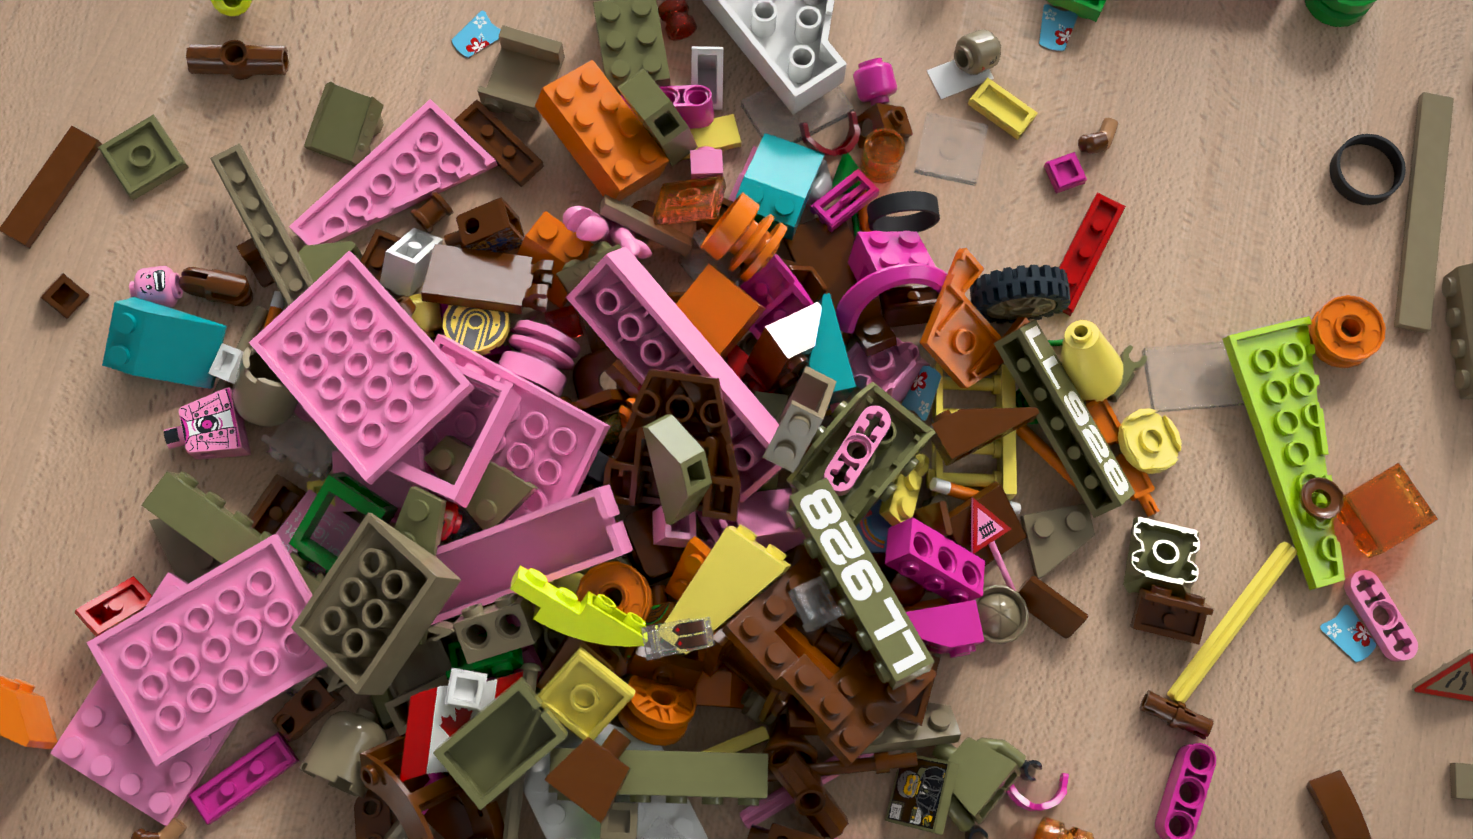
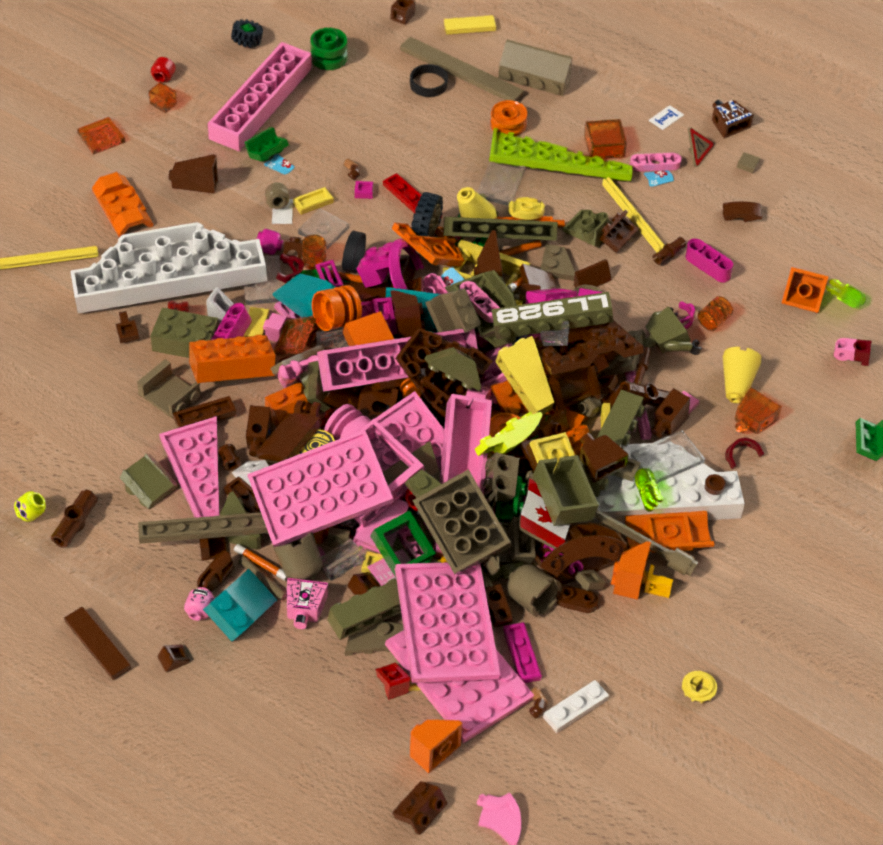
camera: 65 degrees left, 25 degrees down
olive tile [98,114,189,201] -> none
white tile [208,343,244,384] -> none
white tile [445,668,488,711] -> none
medium azure sticker [451,11,501,58] -> none
olive slope [618,69,698,166] -> none
clear leg [641,616,715,661] -> none
tile [885,752,959,835] -> none
piece [971,497,1016,591] -> none
reddish brown piece [1300,477,1344,522] -> none

